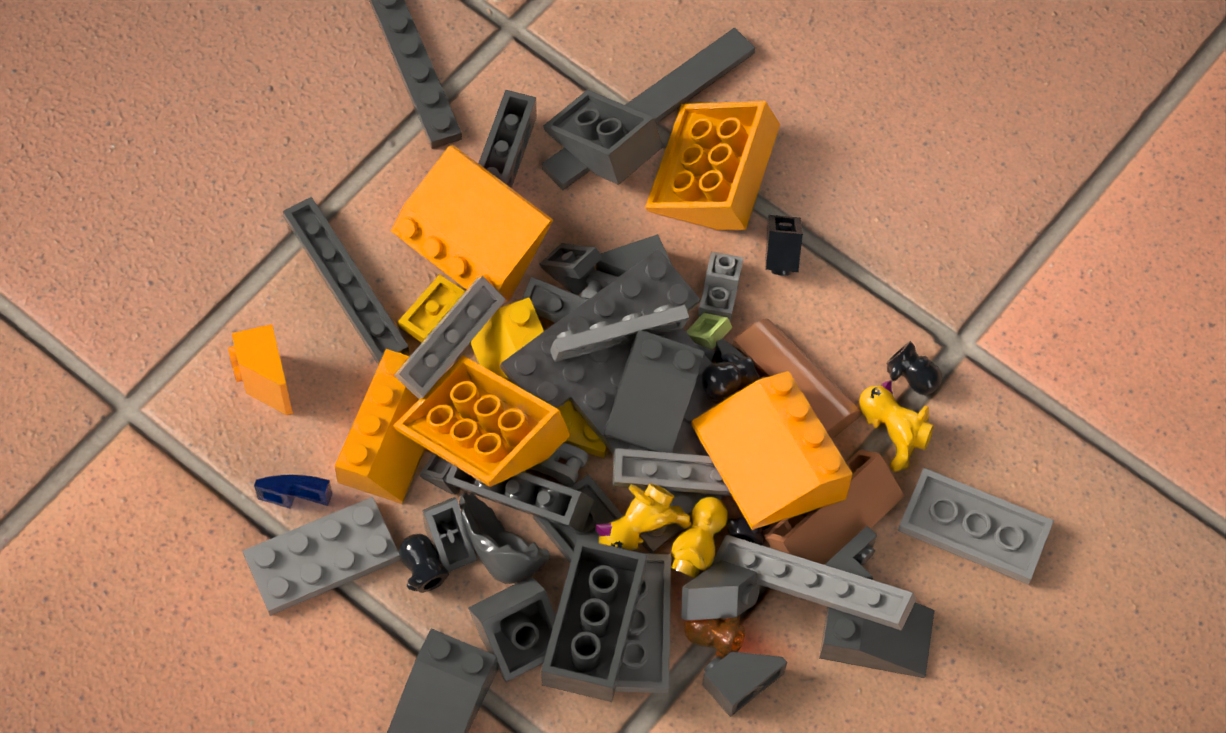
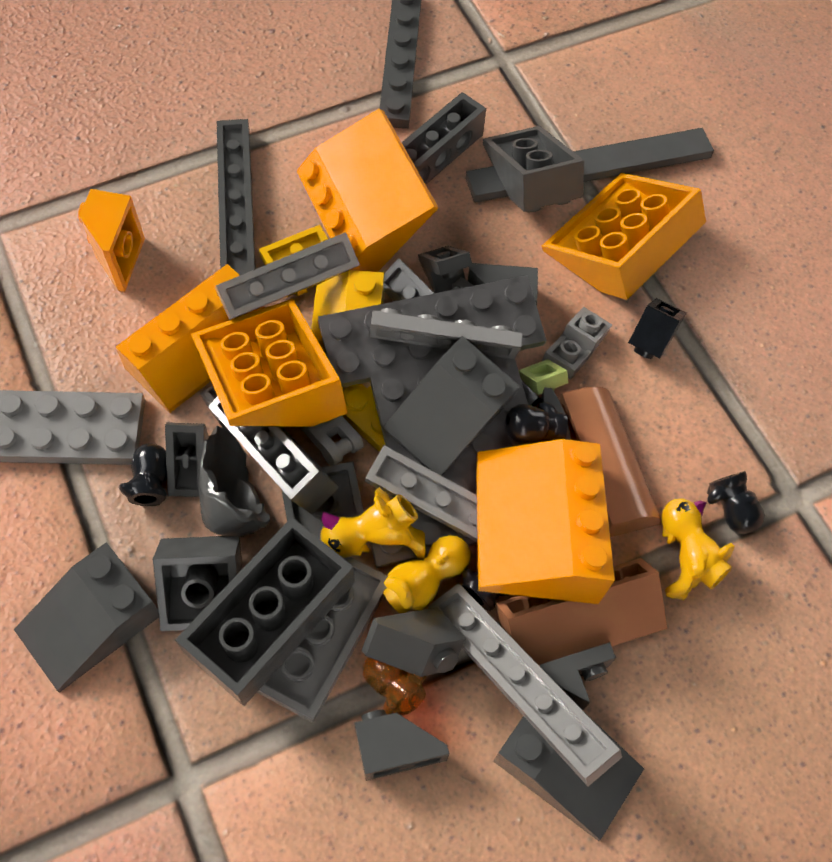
camera: 25 degrees right, 0 degrees up
clear blue slope [254,475,333,509] -> none
light grey plate [898,468,1054,585] -> none

